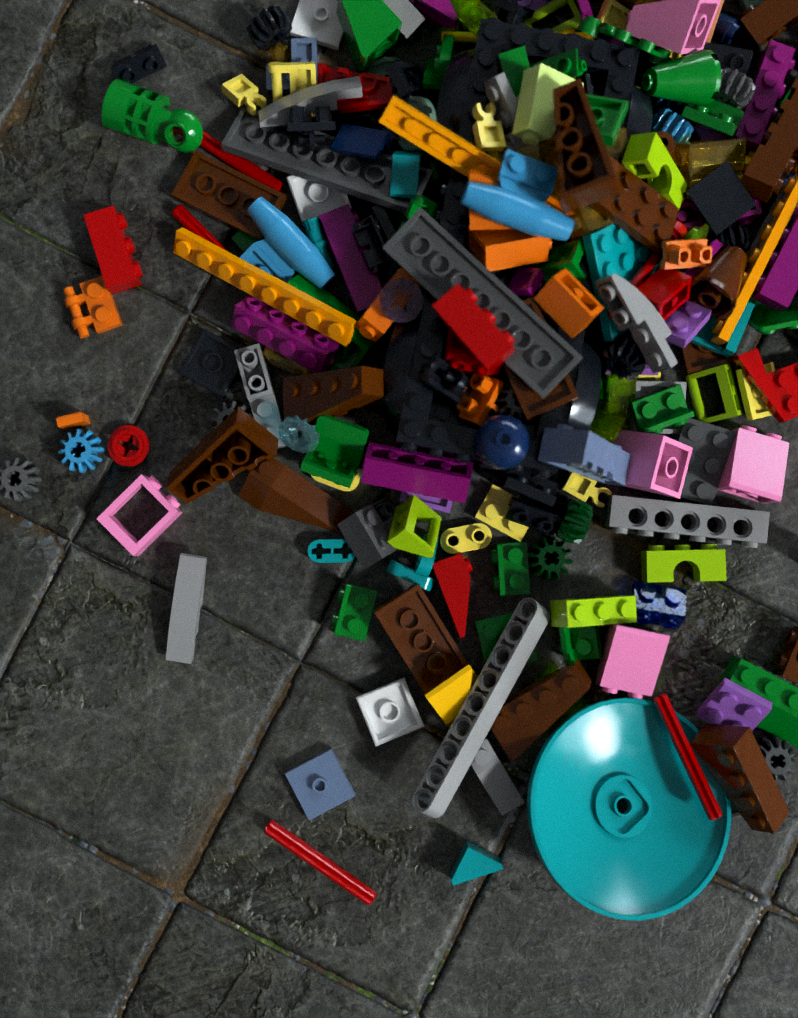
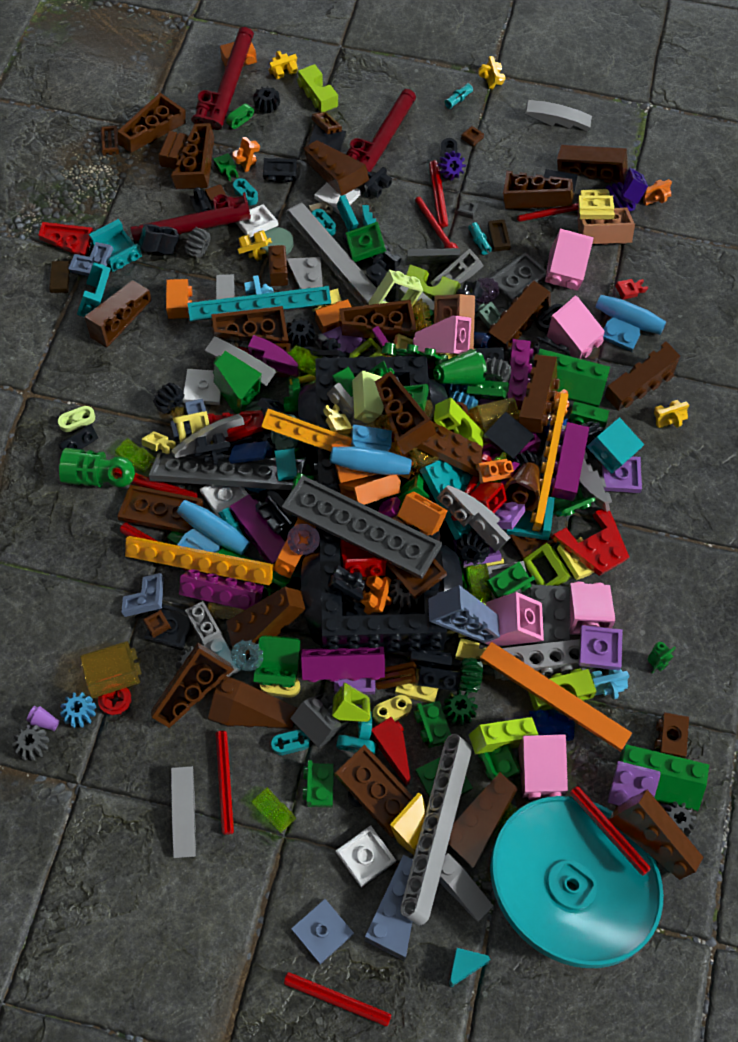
camera: 20 degrees left, 25 degrees down
orange tile [56,412,90,430] -> none
orange plate [63,276,123,339] -> none
red brick [84,205,143,294] -> none
bright pink window [96,474,183,556] -> none
red brick [432,283,515,374] -> none
dark blue cylinder [474,414,530,470] -> none
none -> medium lavender cone [26,706,60,731]
none -> yellowish green plate [58,406,95,432]
none -> clear yellow brick [80,641,142,698]
none -> clear neon green slope [115,437,156,473]
none -> sand blue plate [121,573,164,617]
none -> reddish brown tile [143,610,171,638]
none -> red axle [216,731,234,835]
none -> clear neon green slope [251,787,296,833]
none -> sand blue wedge [365,855,413,961]
none -> reddish brown tile [375,662,416,690]
none -> orange tile [480,642,632,752]
none -> medium lavender plate [579,625,622,670]
none -> medium azure hips [591,669,629,700]

